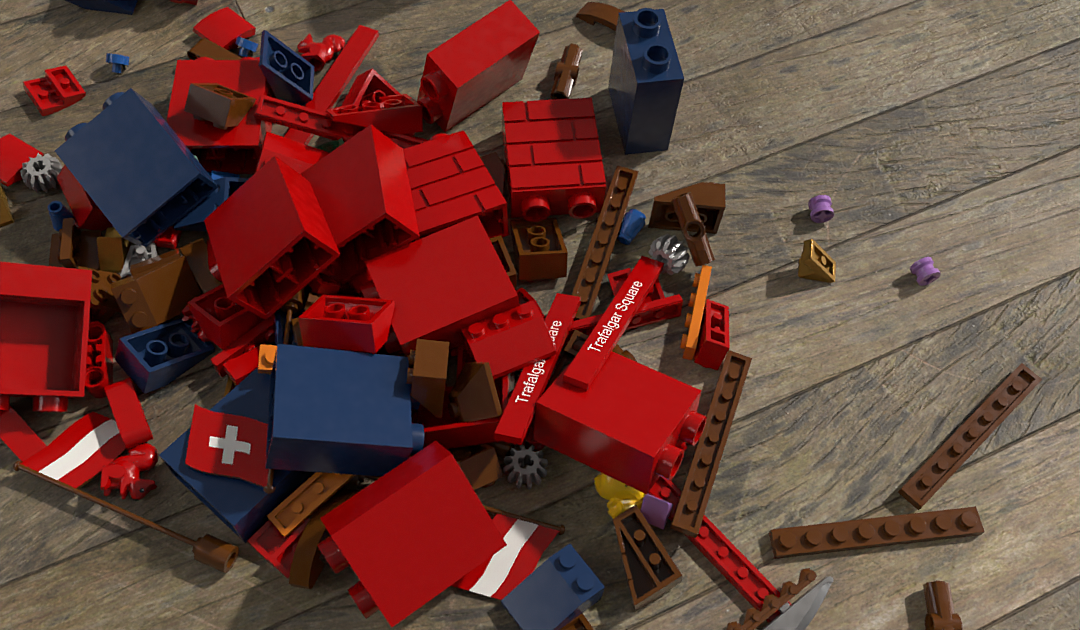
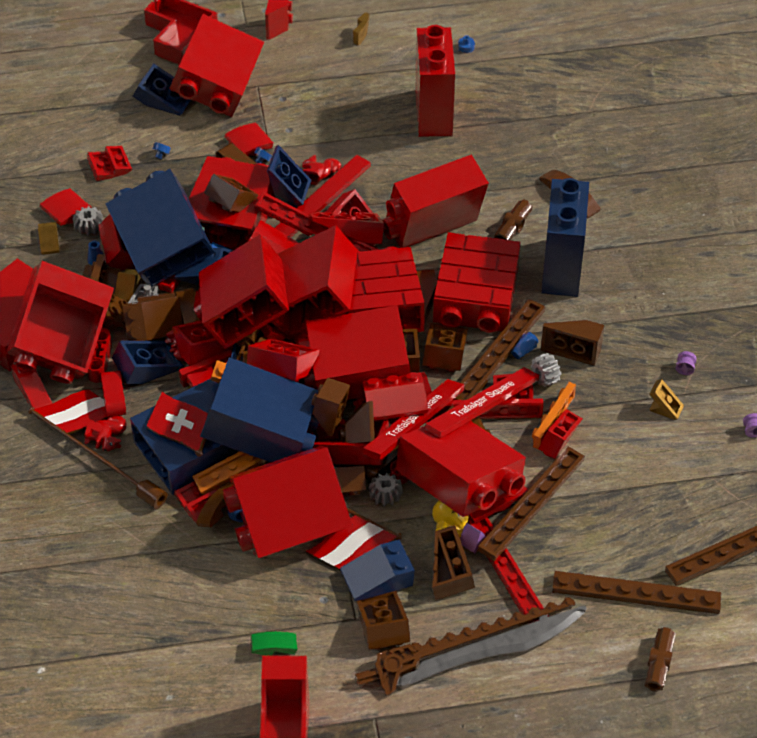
camera: 20 degrees right, 10 degrees down
reddish brown piece [671,192,715,267] -> none

